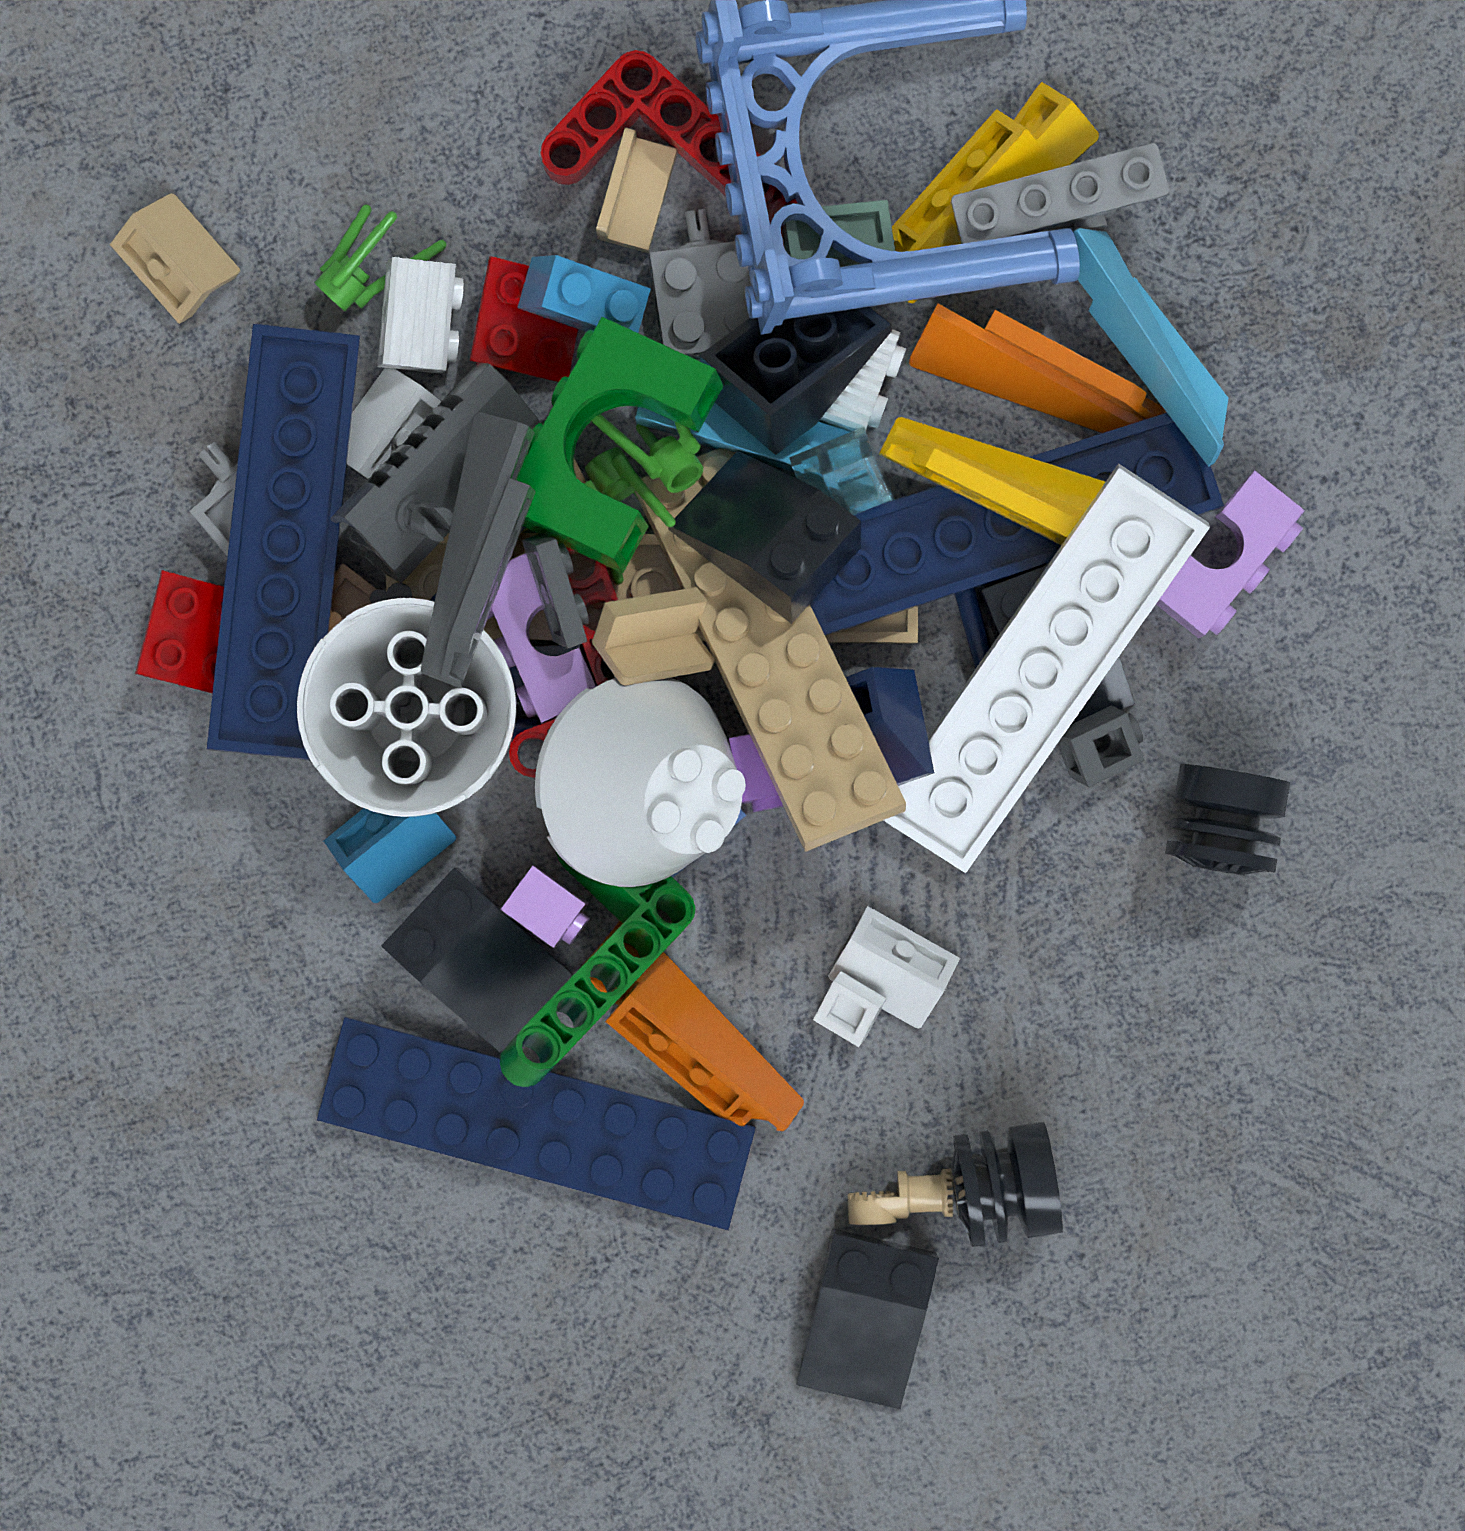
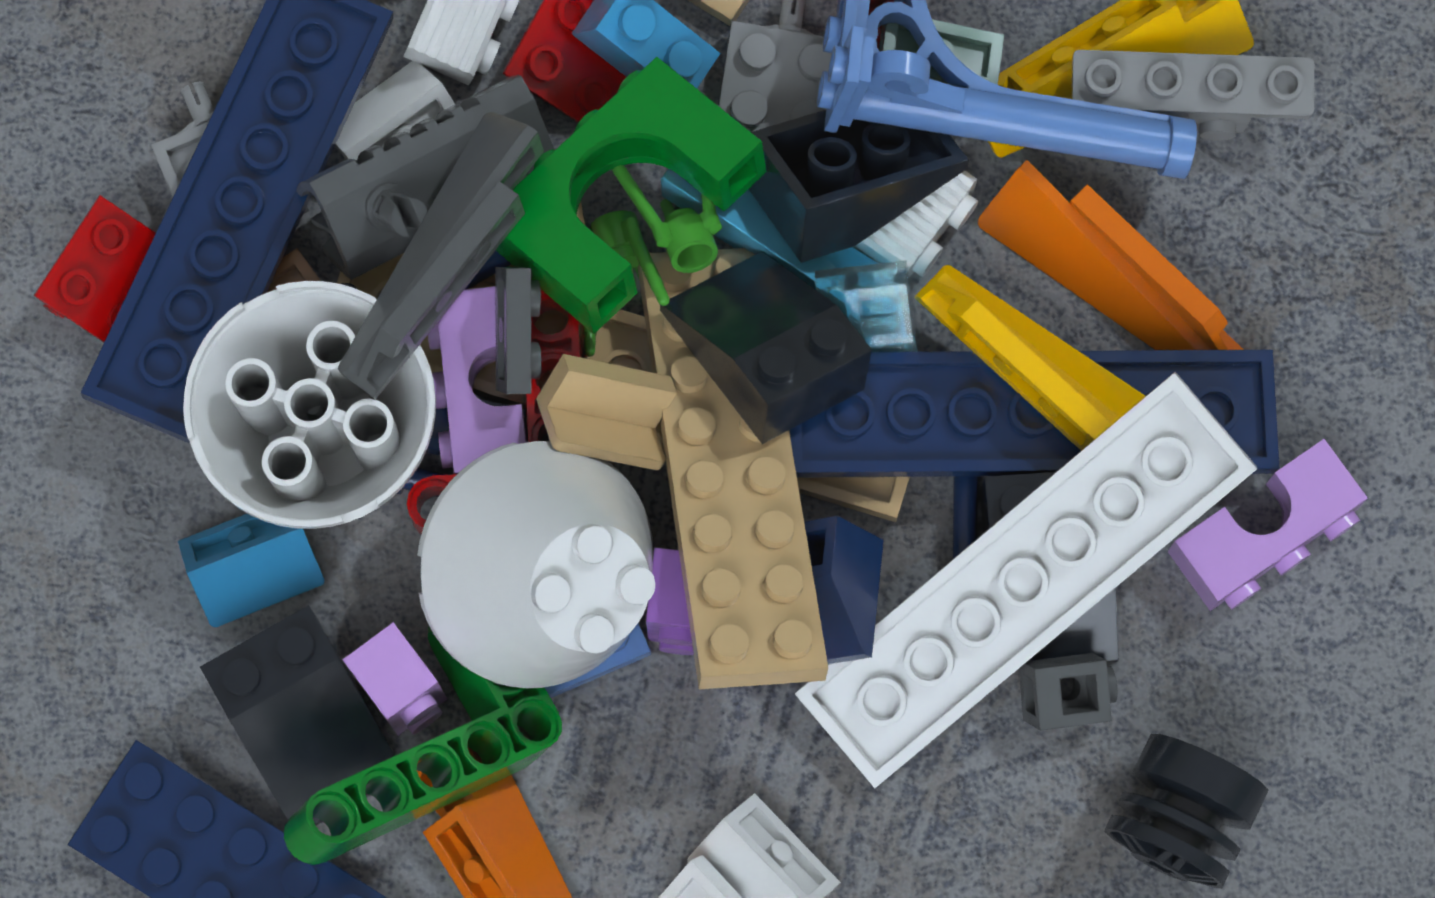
camera: 20 degrees right, 10 degrees down
medium azure wedge [1073,228,1229,467] -> none

